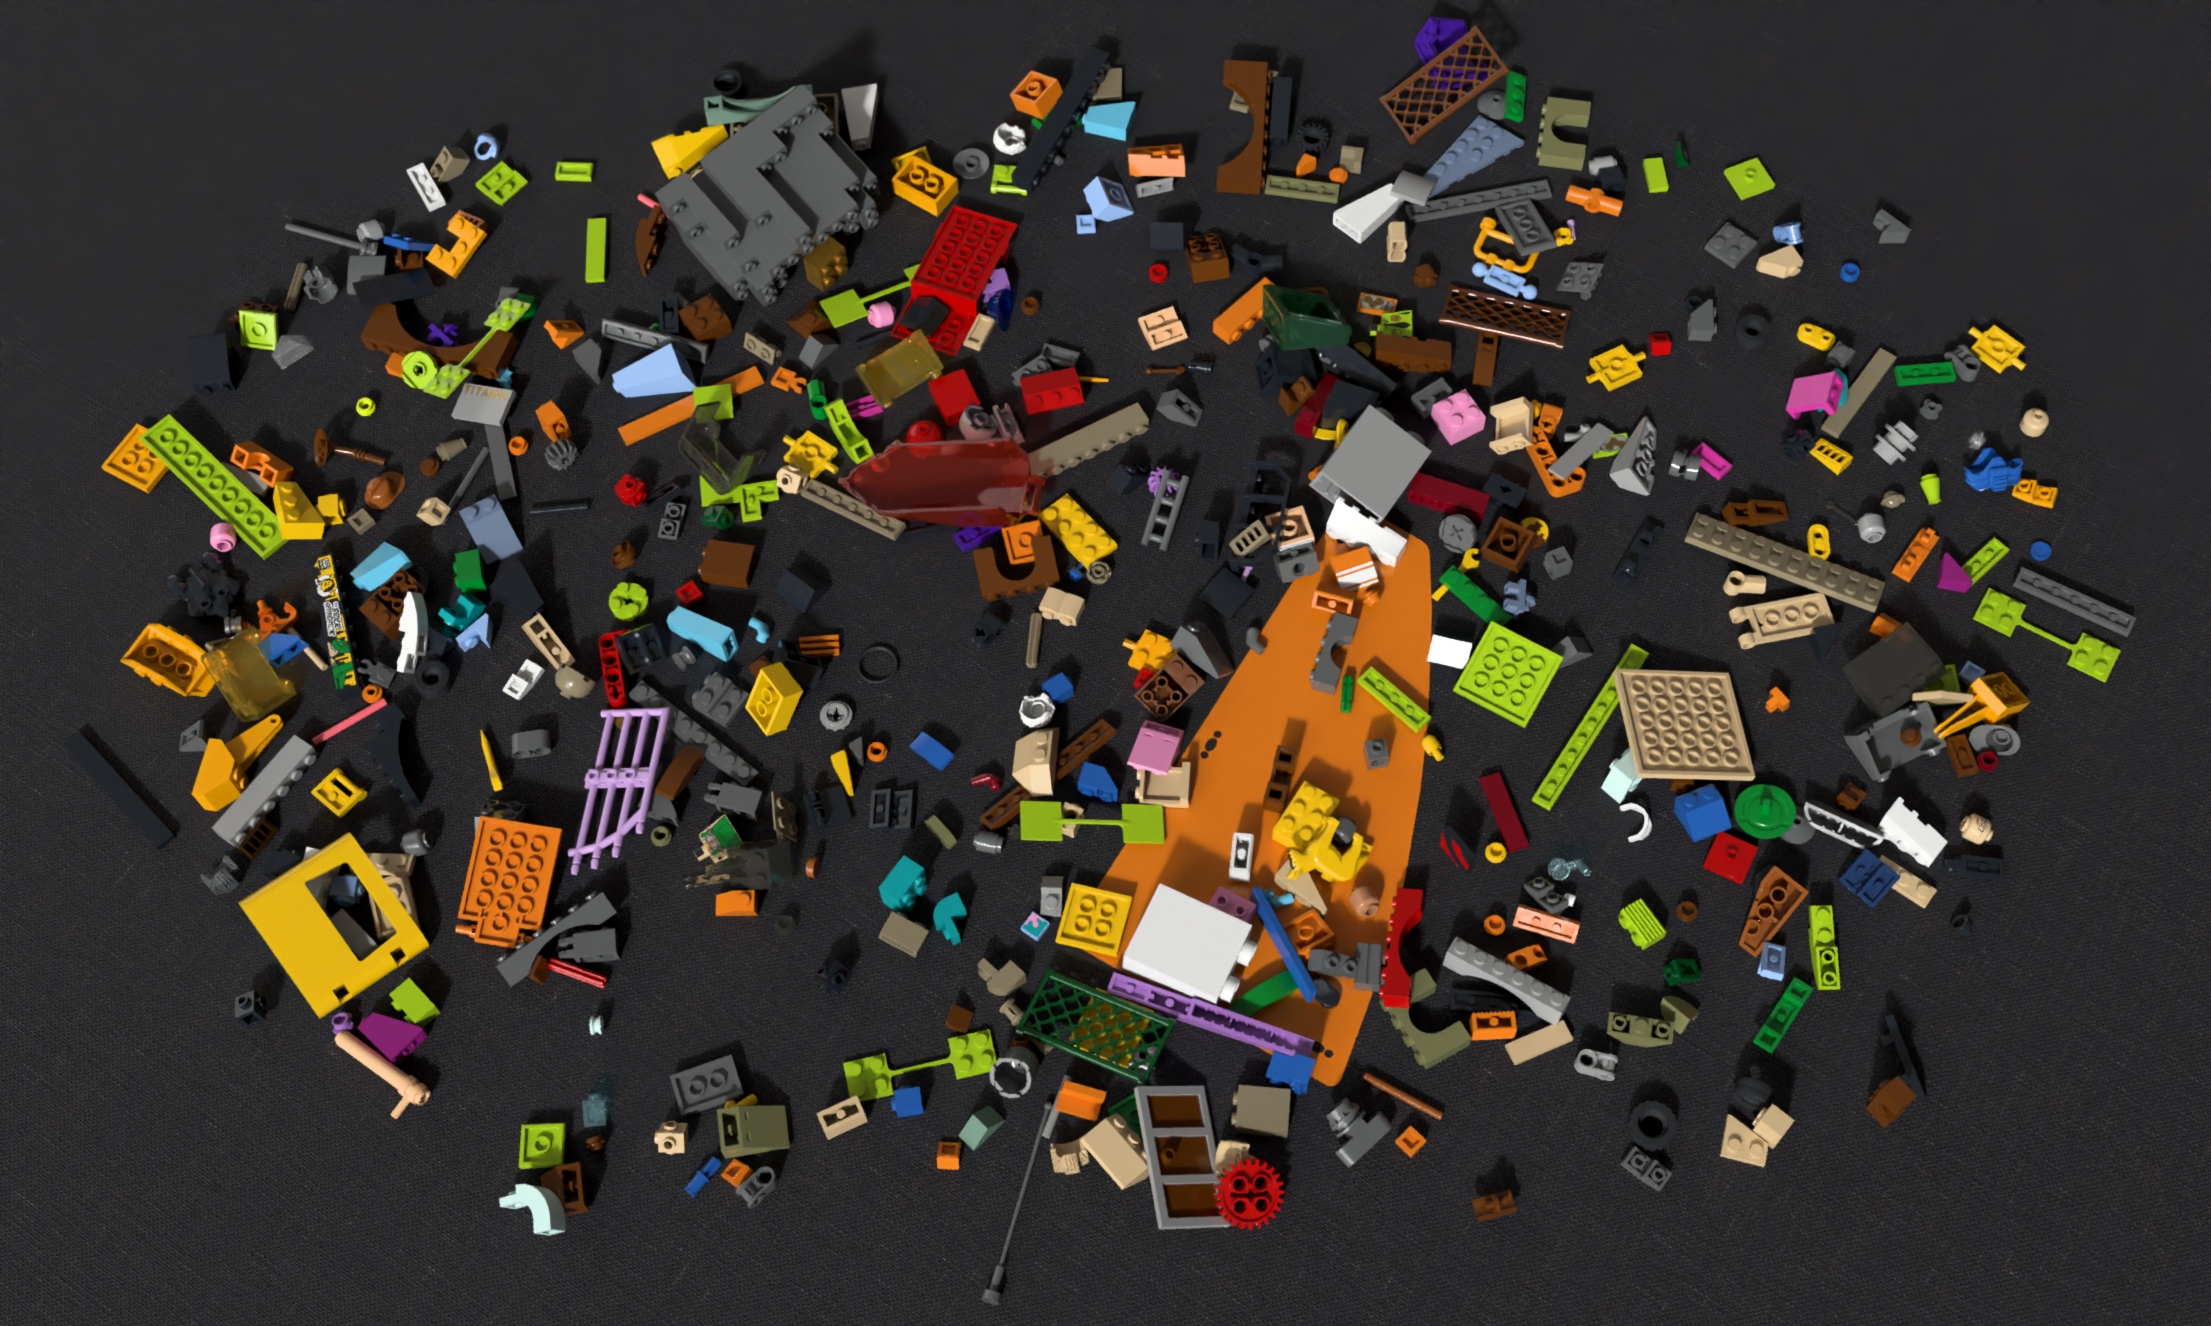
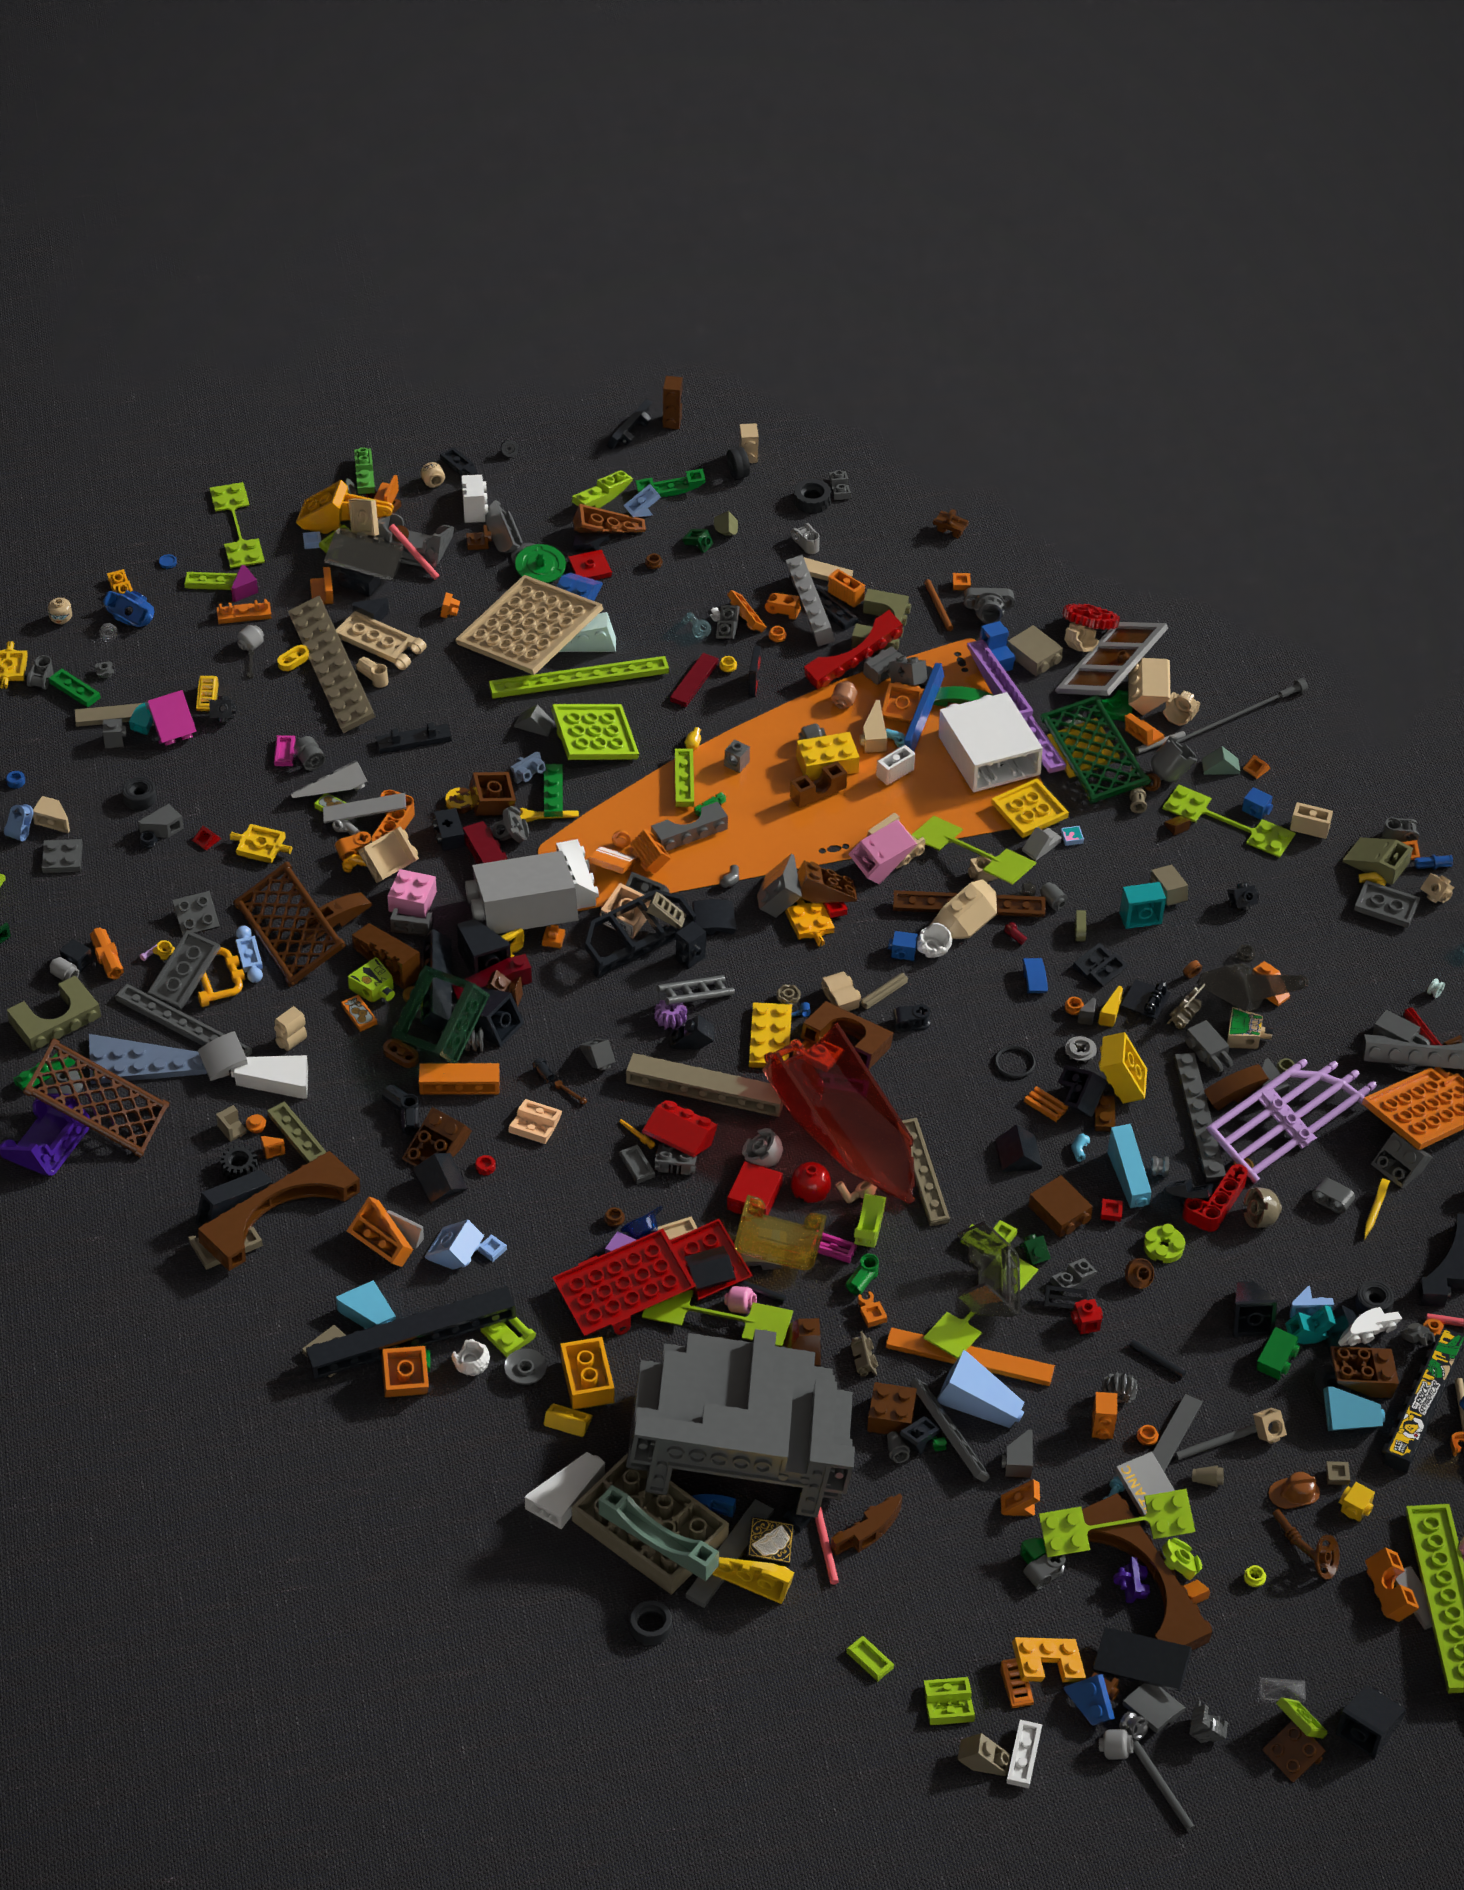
camera: 140 degrees left, 15 degrees down
yellow wedge [273,482,325,539] -> none
dark tan axle [284,263,308,312] -> none
reddish brown plate [420,458,440,476] -> none
sand blue slope [459,495,523,566] -> none
light blue piece [474,133,500,160] -> none
white slope [502,659,545,701] -> none
tan slope [522,613,576,670] -> none
lime tile [586,218,607,283] -> none
dark grey plate [692,671,750,728] -> none
tan brick [776,464,809,494] -> none
yellow plate [783,430,839,479] -> none
dark grey slope [799,334,839,369] -> none
teal brick [933,892,967,945] -> none
dark tan brick [978,958,1027,996] -> none
light grey hinge [992,403,1025,448] -> none
blue slope [1078,762,1118,802] -> none
bright pink brick [1208,886,1256,923] -> none
yellow animal [1286,817,1373,882] -> none
reddish brown plate [1413,263,1438,289] -> none
slope [1427,627,1474,671] -> none
dark grey brick [1543,546,1573,580] -> none
olive slope [1607,1012,1674,1047] -> none
lime brick [1619,898,1667,950] -> none
white helmet [1620,803,1652,842] -> none
lime tile [1643,158,1669,193] -> none
tan wing [1720,1114,1768,1167] -> none
reddish brown slope [1722,499,1789,527] -> none
yellow plate [1797,323,1835,351] -> none
dark blue slope [1837,848,1901,908] -> none
light grey piece [1872,420,1919,465] -> none
tan plate [1879,855,1937,909] -> none
dark tan piece [1880,491,1905,508] -> none
lime cone [1920,474,1941,504] -> none
dark grey plate [2013,567,2136,637] -> none
none -> bright green slope [354,448,375,494]
none -> orange panel [374,475,399,504]
none -> coral bar [388,524,440,580]

